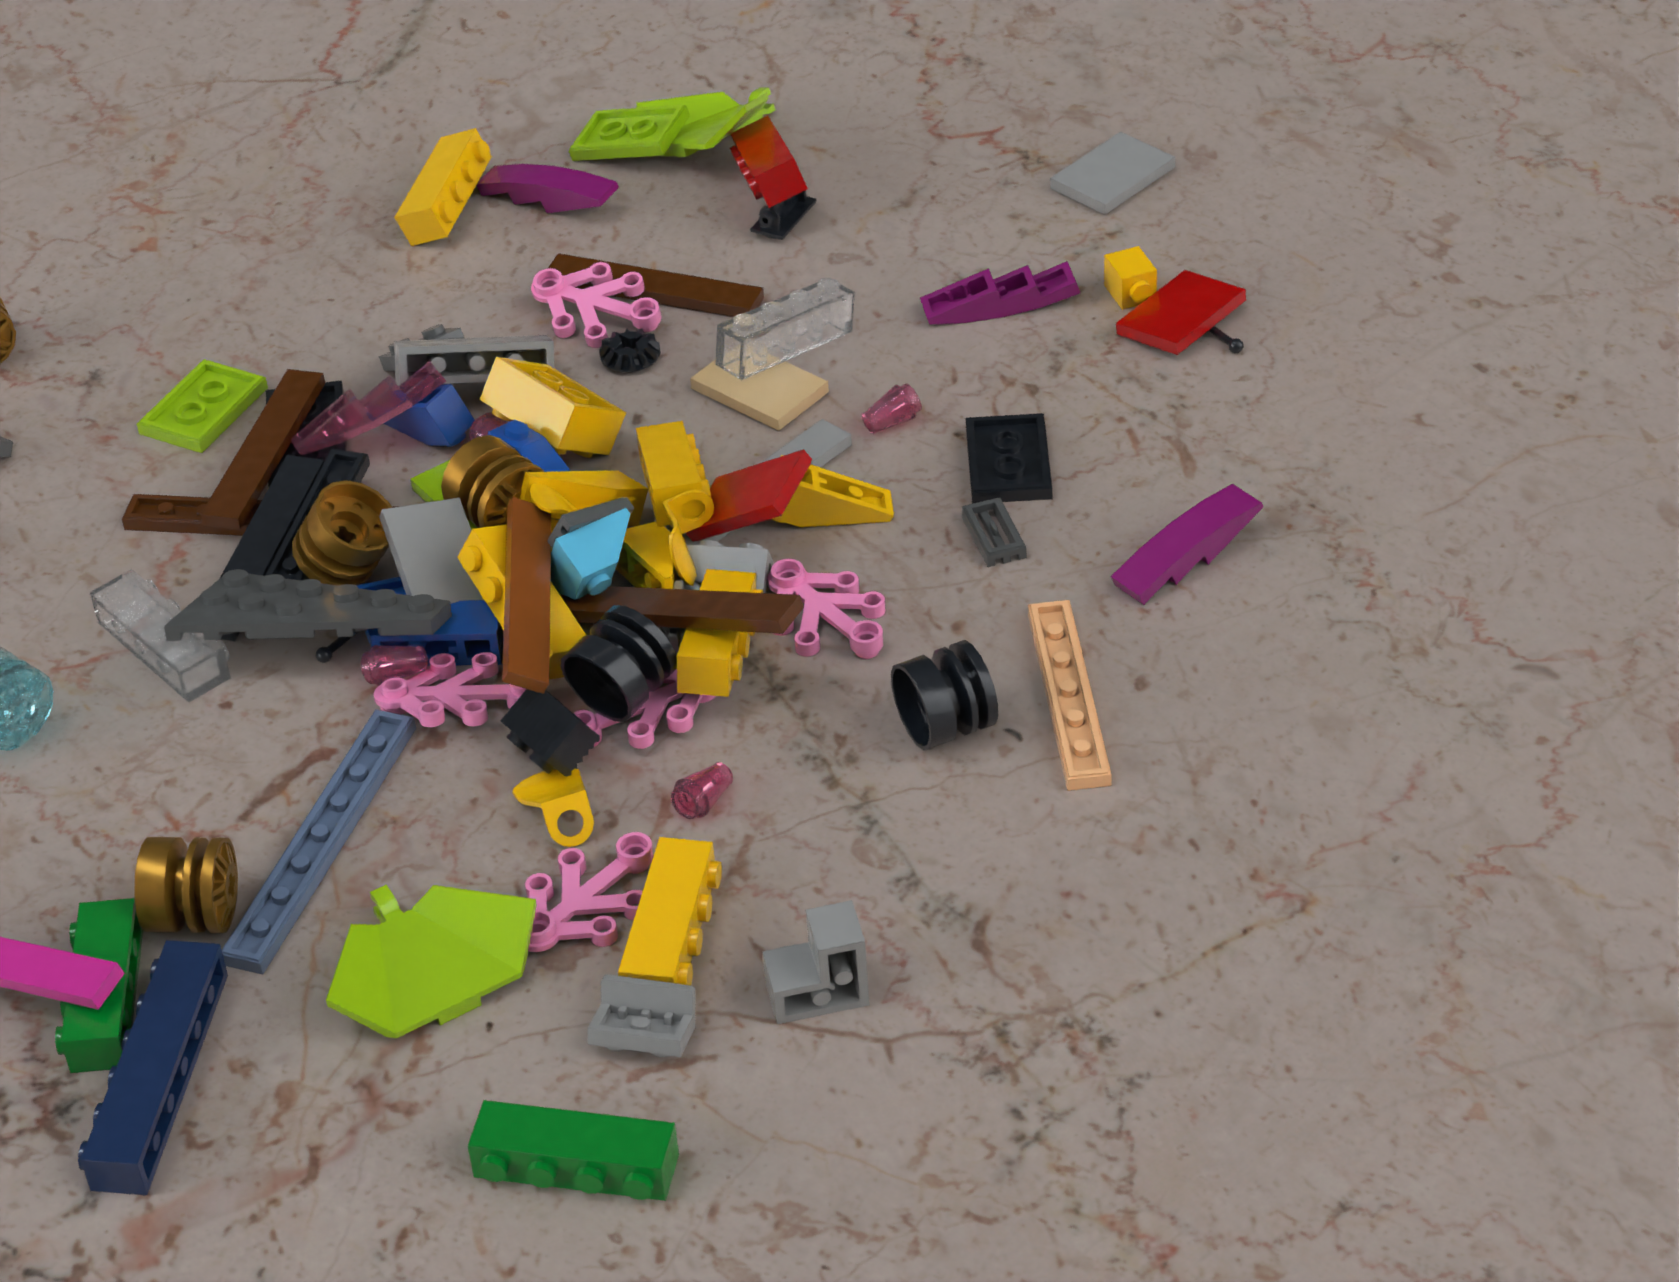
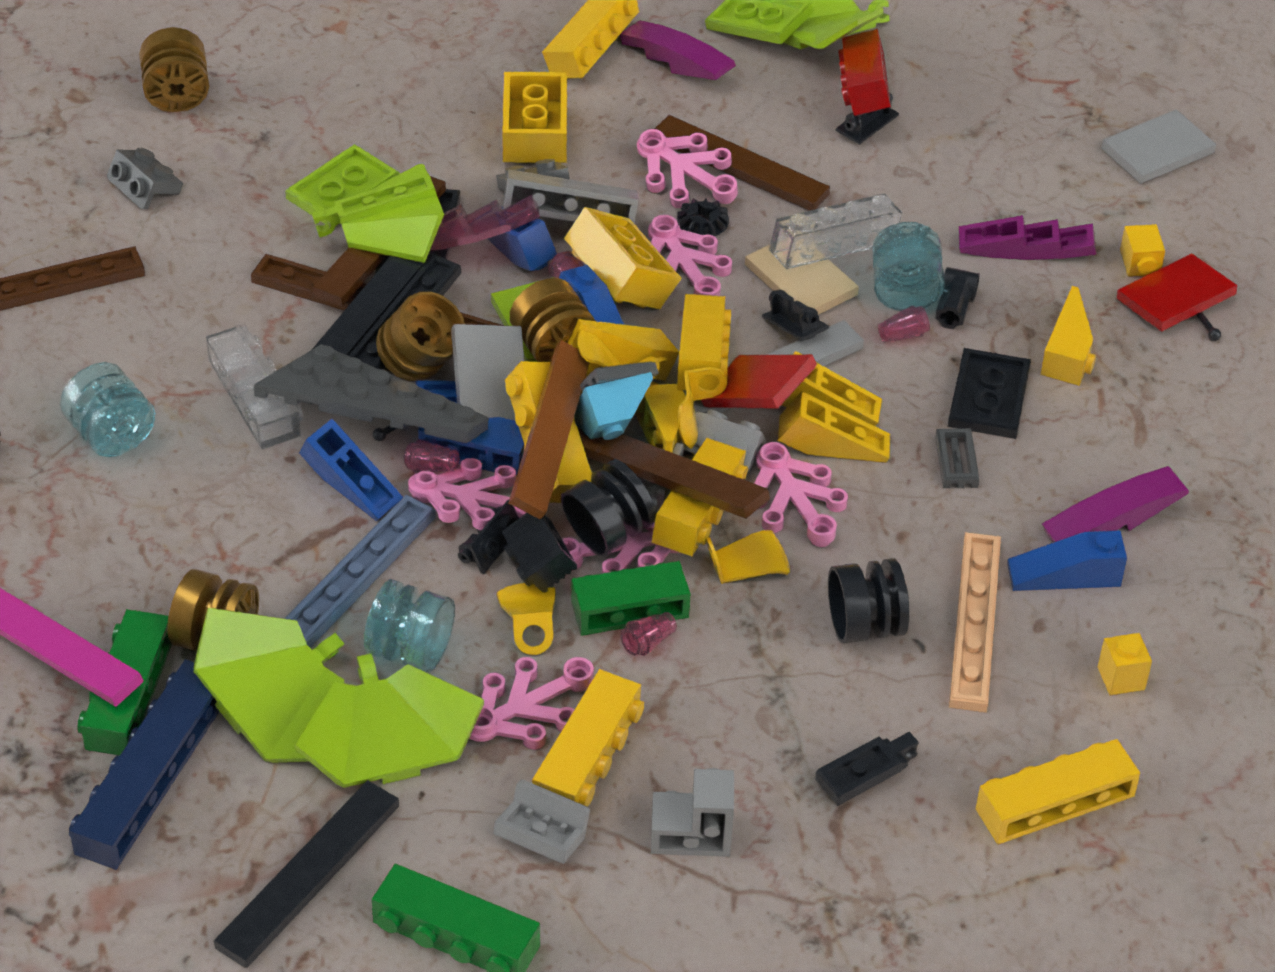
camera: 10 degrees right, 5 degrees up
none -> lime panel [193,608,345,763]
none -> black tile [214,780,399,969]
none -> blue slope [299,419,403,521]
none -> lime panel [311,164,444,263]
none -> clear light blue wheel [364,579,455,673]
none -> black hinge [458,500,519,574]
none -> yellow brick [502,72,567,163]
none -> green brick [571,561,691,636]
none -> bright pink plant [648,215,732,296]
none -> yellow piece [707,530,790,584]
none -> black hinge [762,290,829,341]
none -> yellow slope [778,391,890,463]
none -> black hinge [815,731,919,806]
none -> clear light blue wheel [872,222,945,312]
none -> black piece [935,267,980,329]
none -> yellow brick [975,739,1140,845]
none -> blue slope [1007,531,1127,591]
none -> yellow slope [1040,286,1096,386]
none -> yellow brick [1097,633,1152,696]

